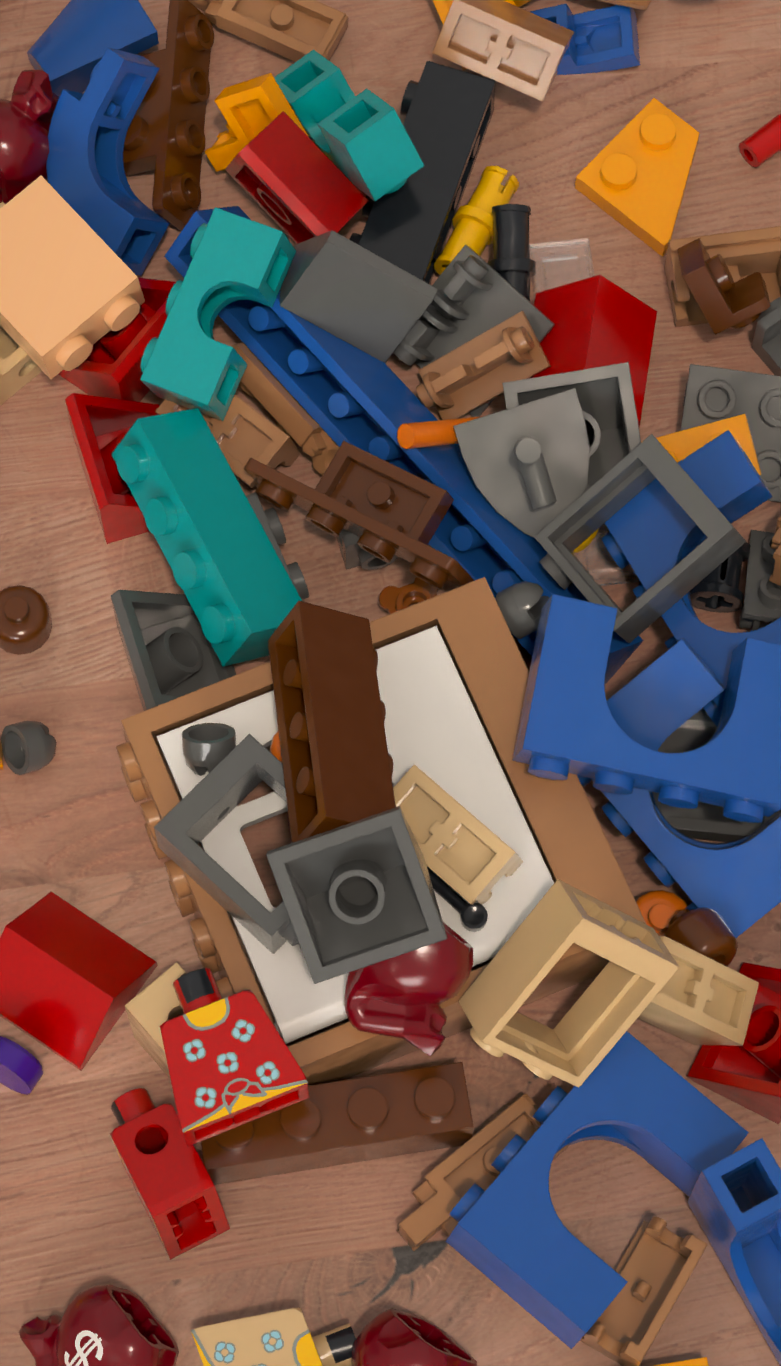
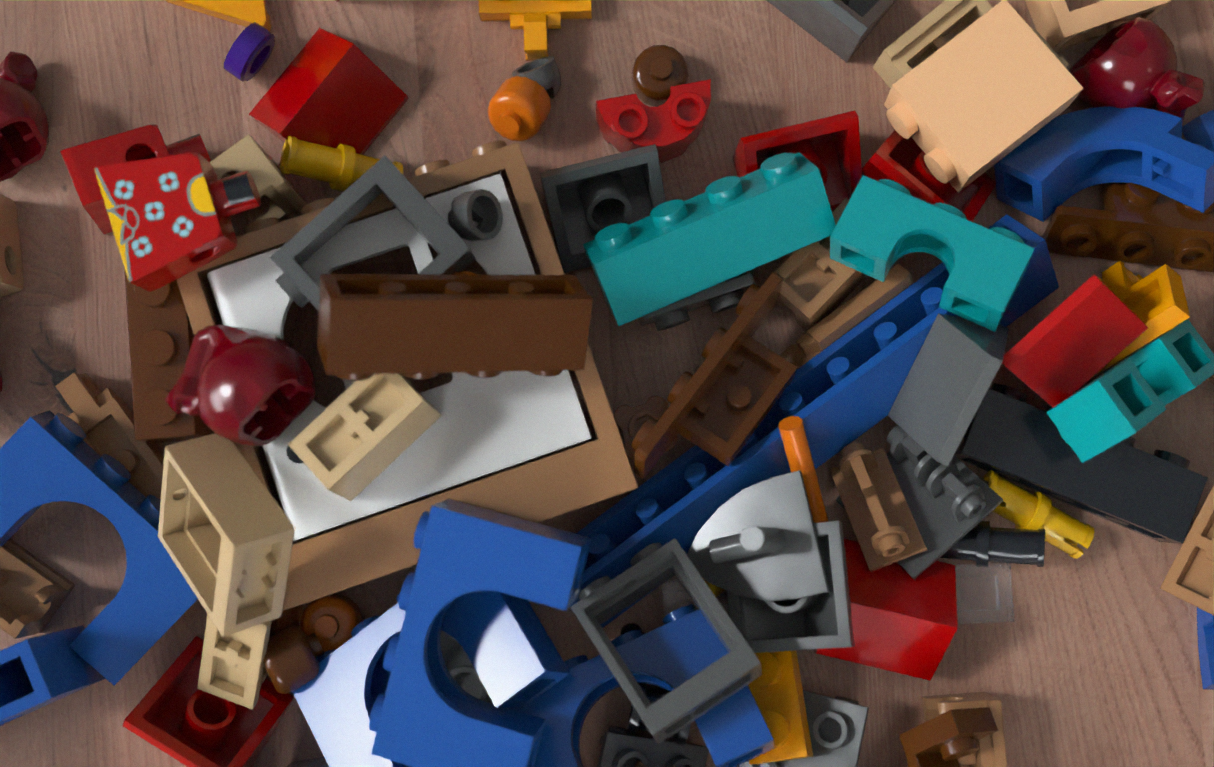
camera: 90 degrees right, 15 degrees up
dark grey slope [266,806,447,984] -> none
dark grey hinge [496,581,549,639] -> none
light orange wing [575,98,700,257] -> none
none -> yellow pin [280,136,404,192]
none -> orange piece [487,76,551,141]
none -> red cylinder [596,79,711,163]

